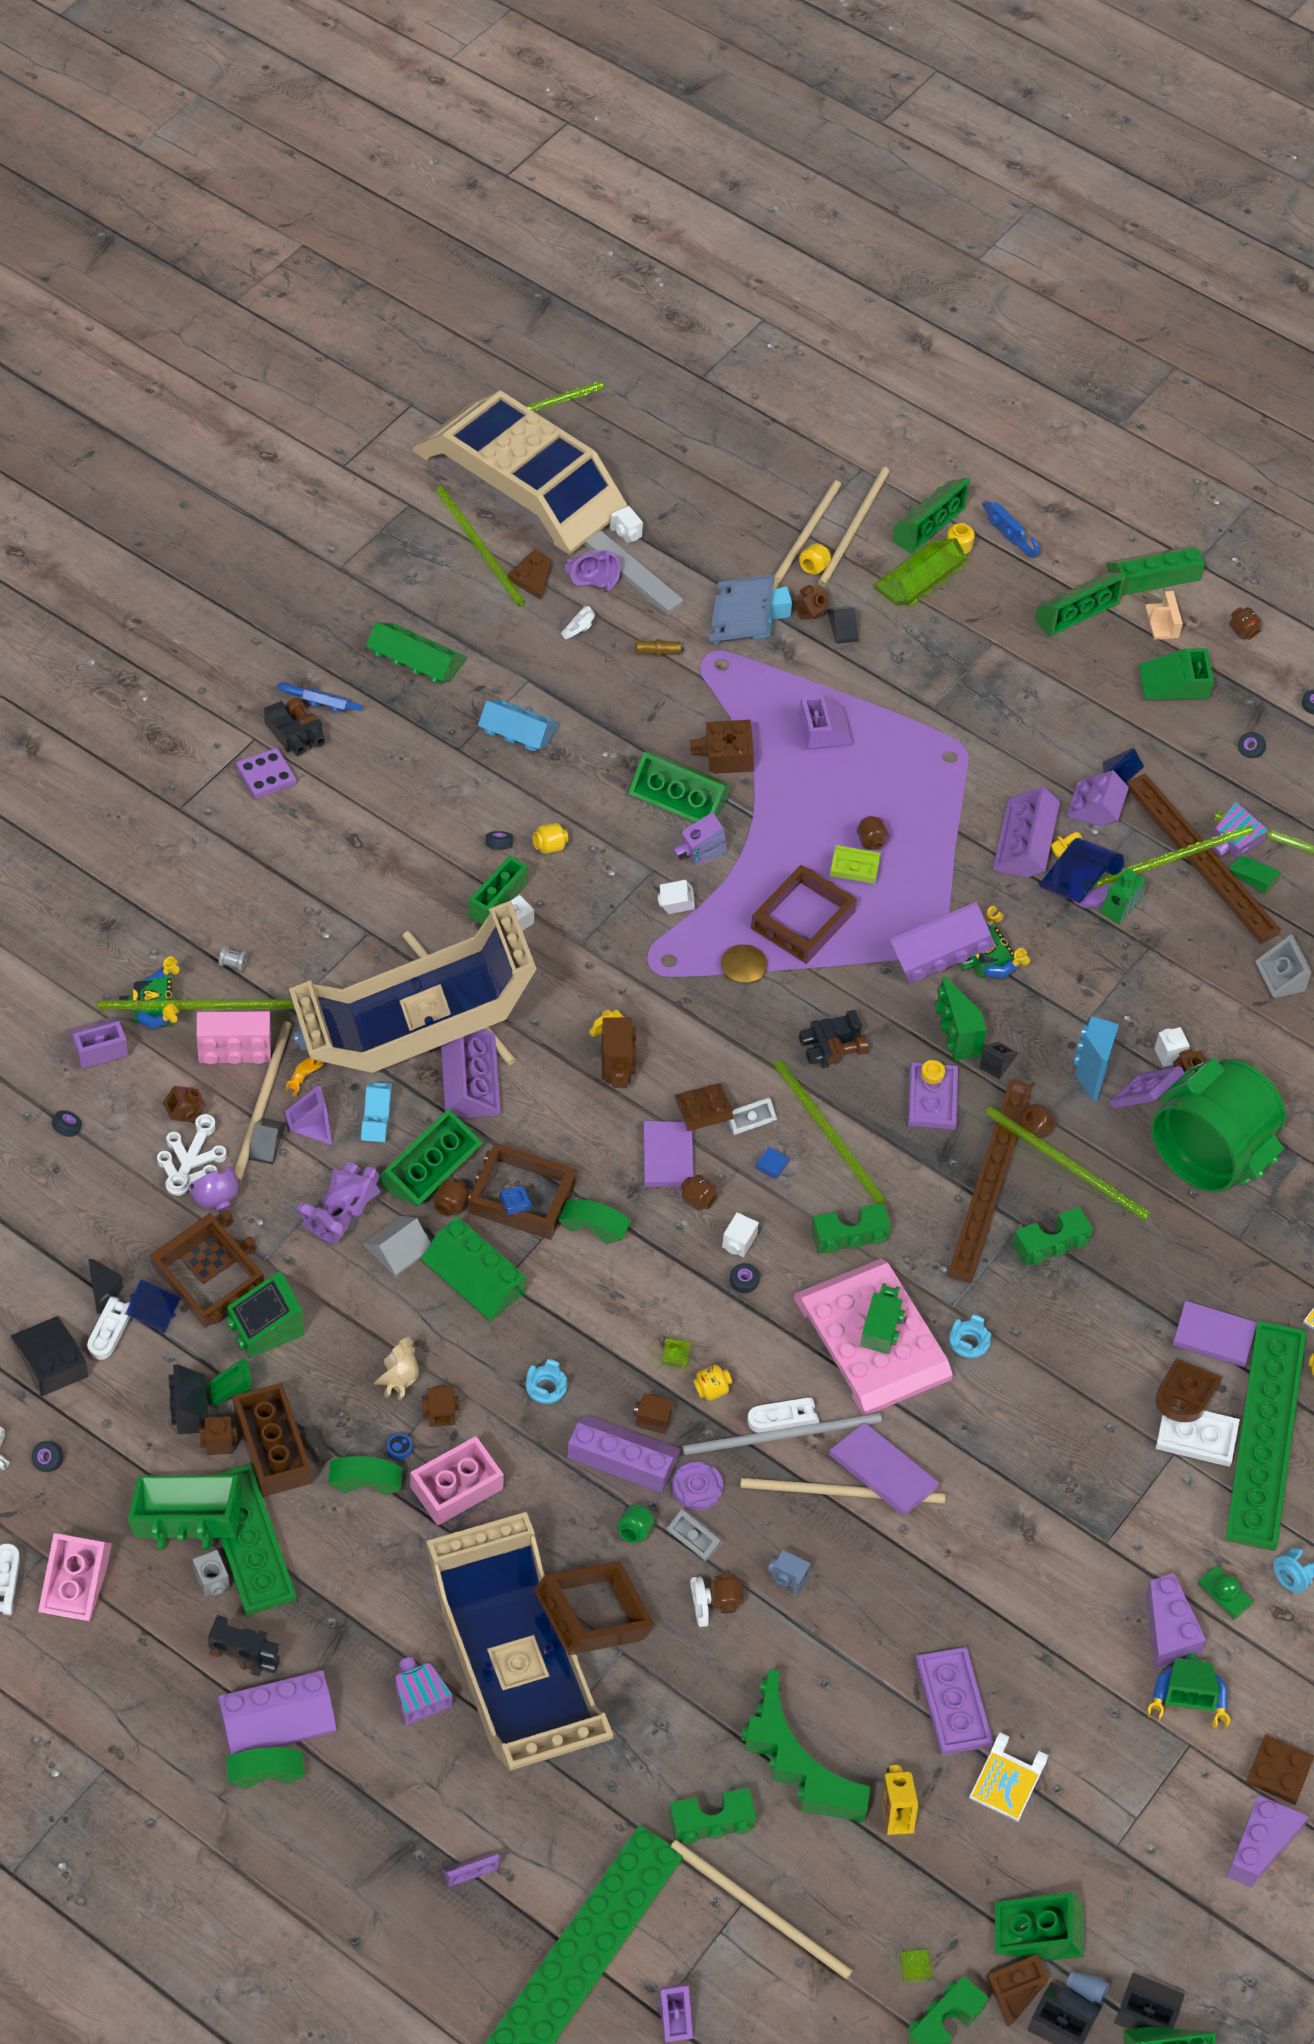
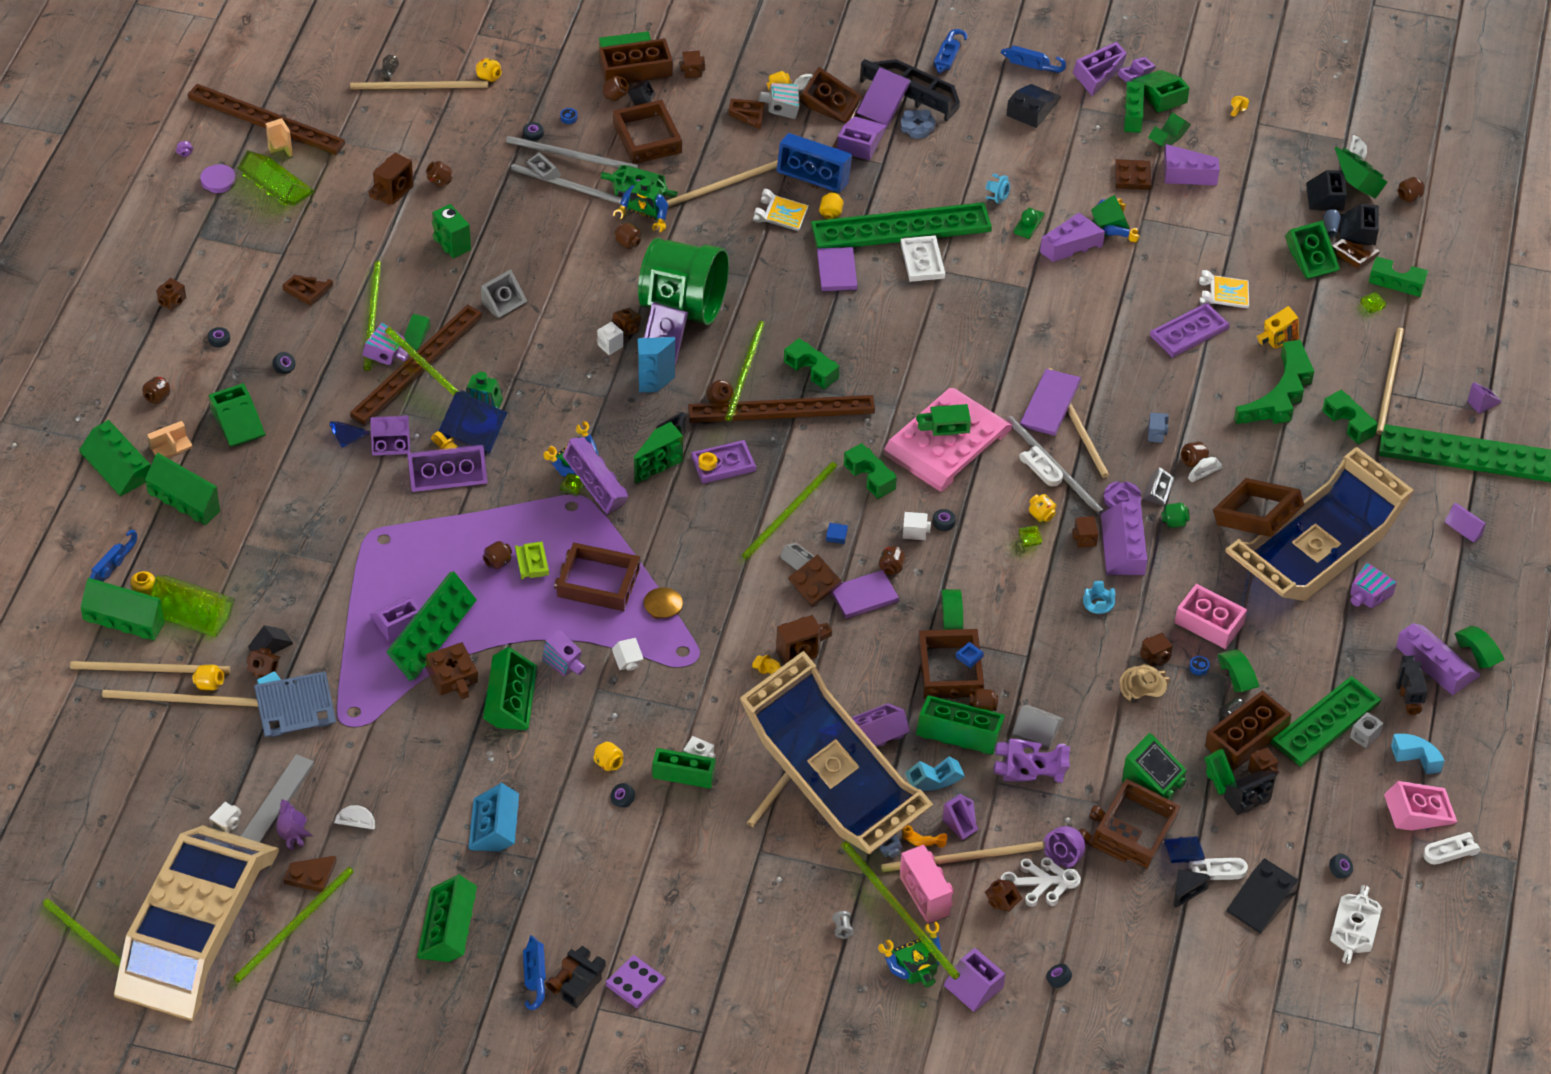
camera: 110 degrees left, 5 degrees down
green piece [128,1475,240,1550] -> none
slope [249,1118,285,1165] -> none
green slope [421,1216,526,1322] -> none
pearl gold pin [635,639,681,656] -> none
black hips [799,1010,869,1068] -> none
medium azure piece [949,1314,991,1358] -> none
reddish brown tile [1155,1358,1222,1422] -> none
none -> green plate [386,571,477,681]
none -> medium azure brick [1391,734,1445,774]

